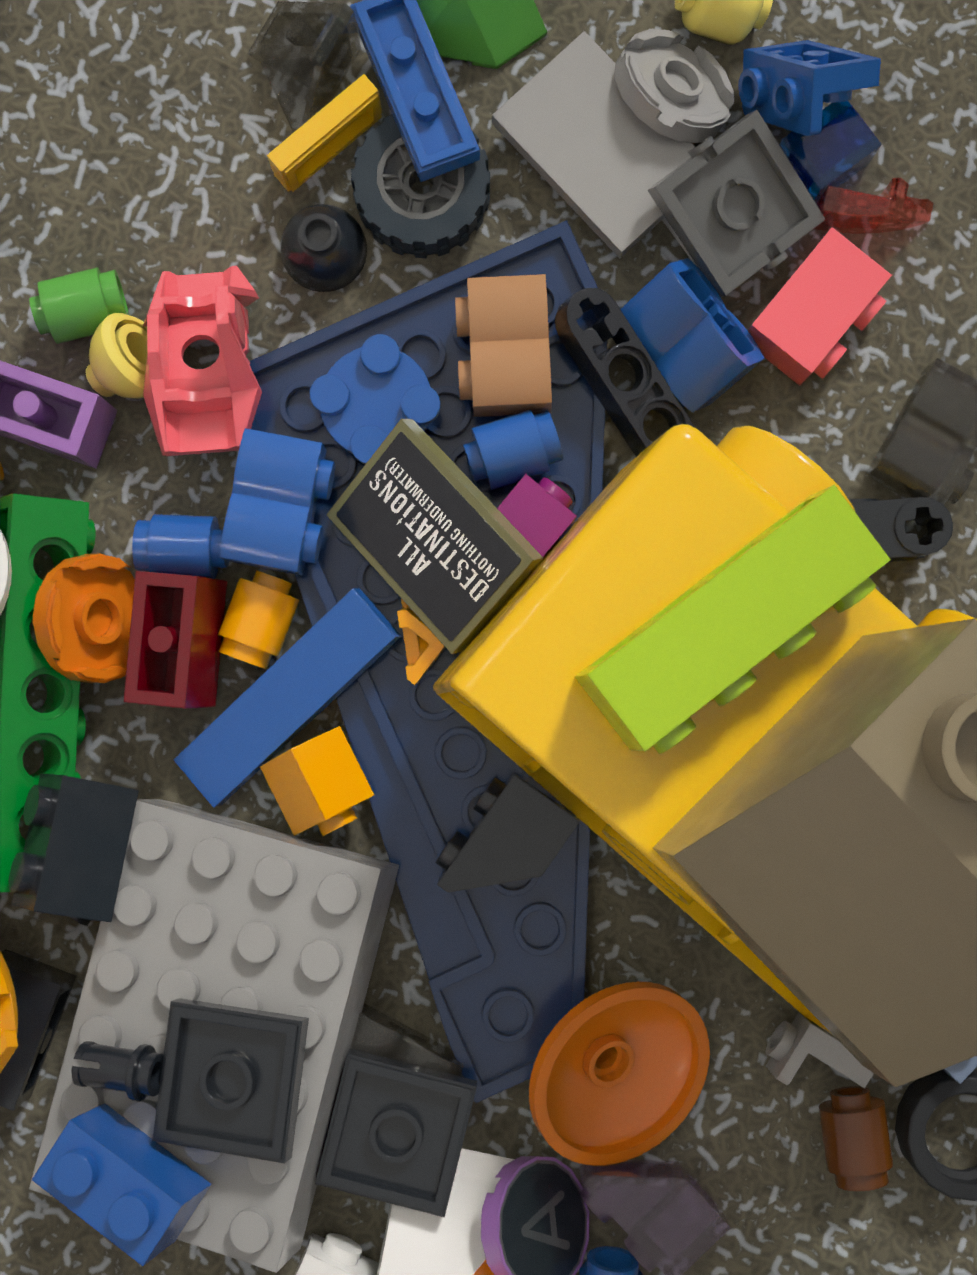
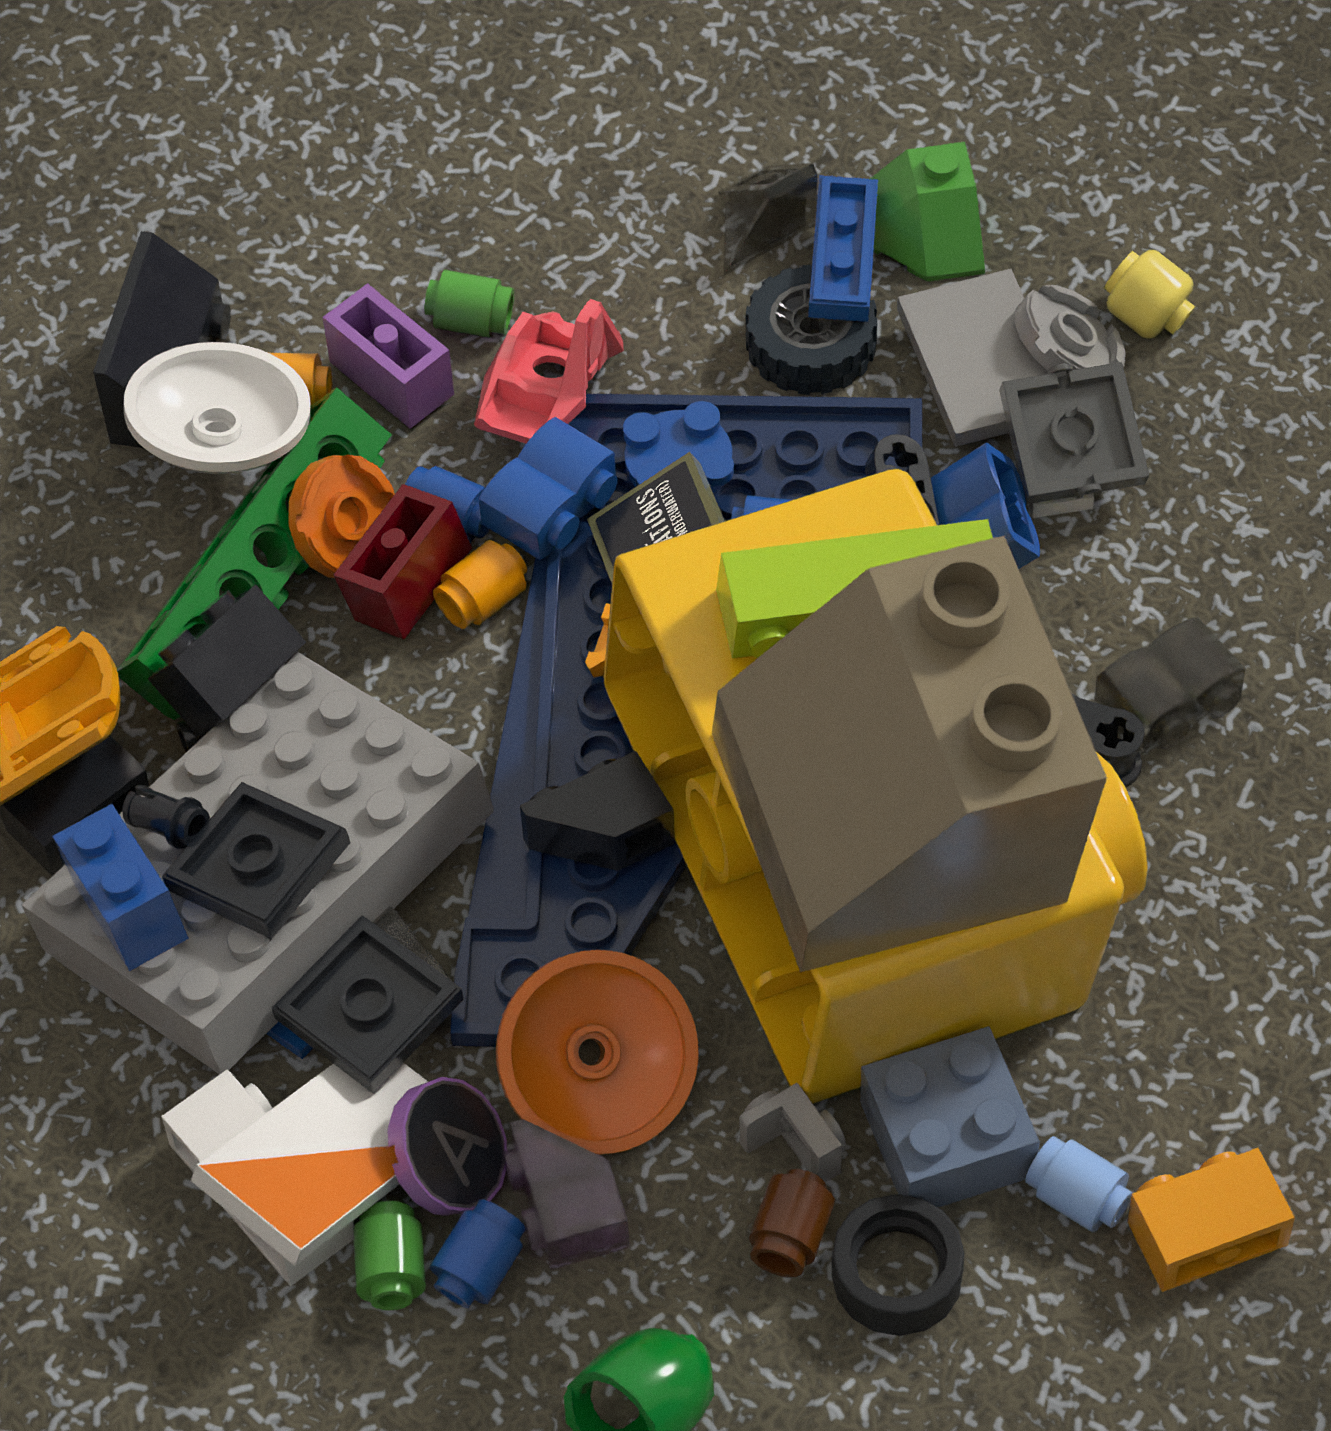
camera: 30 degrees right, 30 degrees down
light yellow brick [86,313,148,399] -> none
blue tile [174,588,402,808] -> none
light orange brick [260,726,374,836] -> none
yellow tile [267,74,382,192] -> none
black brick [280,204,367,292] -> none
medium nougat brick [455,274,552,417] -> none
blue bracket [738,40,881,136] -> none
coral brick [748,227,892,386] -> none
clear blue brick [779,101,882,203] -> none
clear red slope [814,177,934,234] -> none

